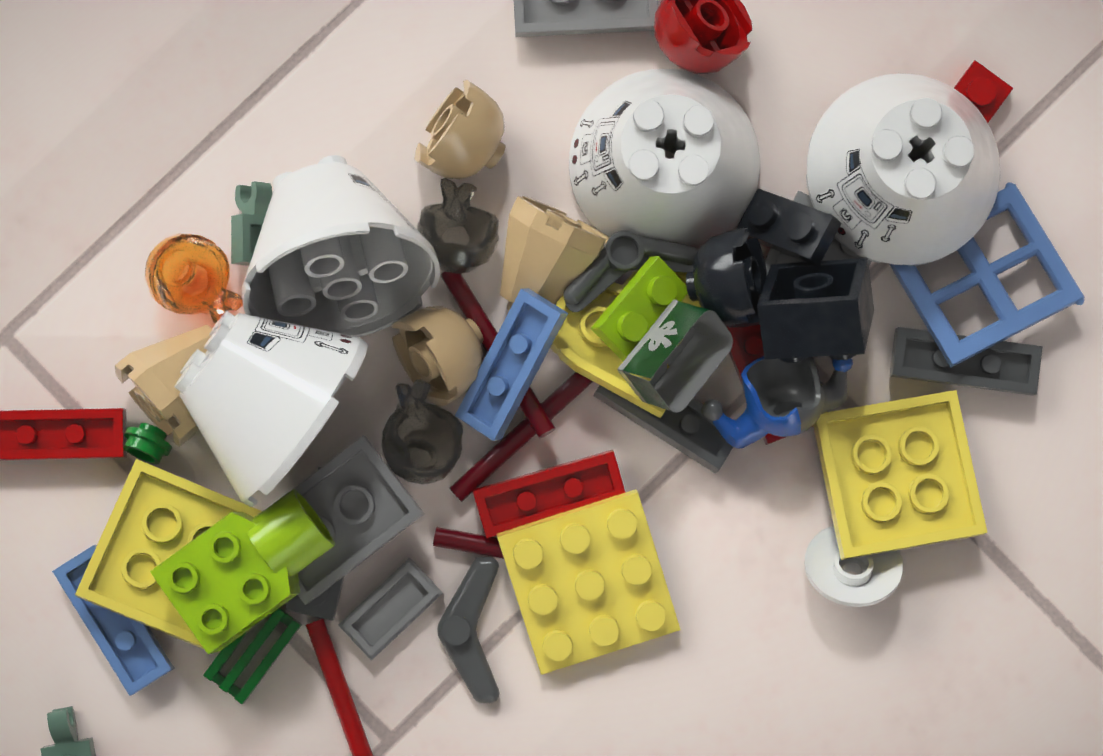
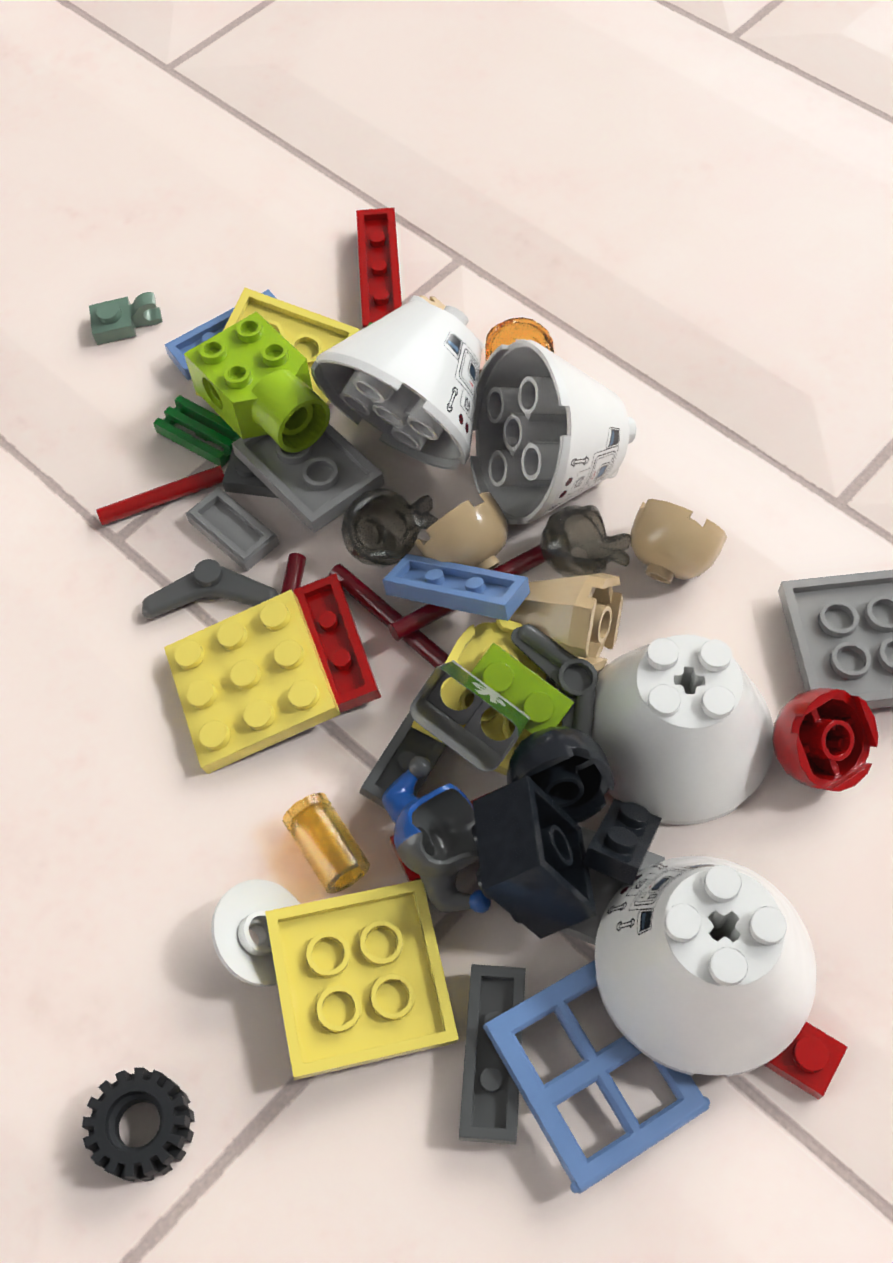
camera: 95 degrees right, 25 degrees down
none -> black tyre [82,1067,195,1182]
none -> clear yellow piece [283,792,371,894]

